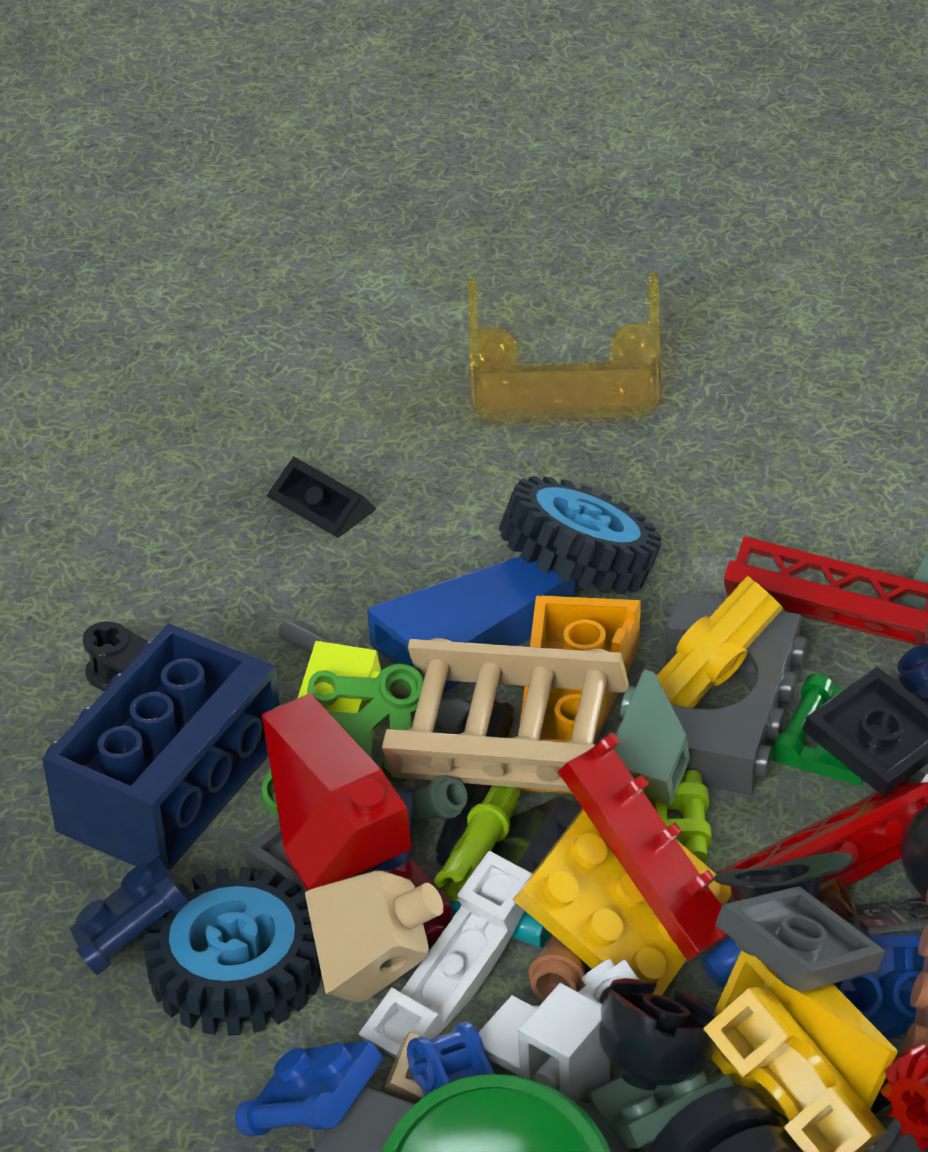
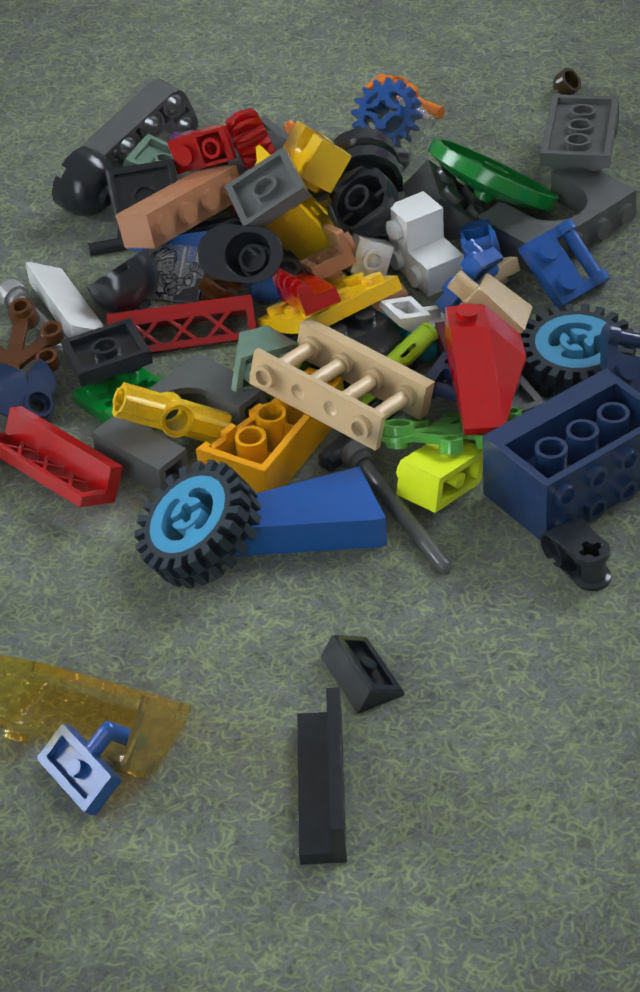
camera: 155 degrees left, 0 degrees up
none -> plate [36,721,142,815]
none -> black fence [297,687,347,865]
none -> nougat bracket [299,223,357,283]
none -> blue plate [435,238,503,314]

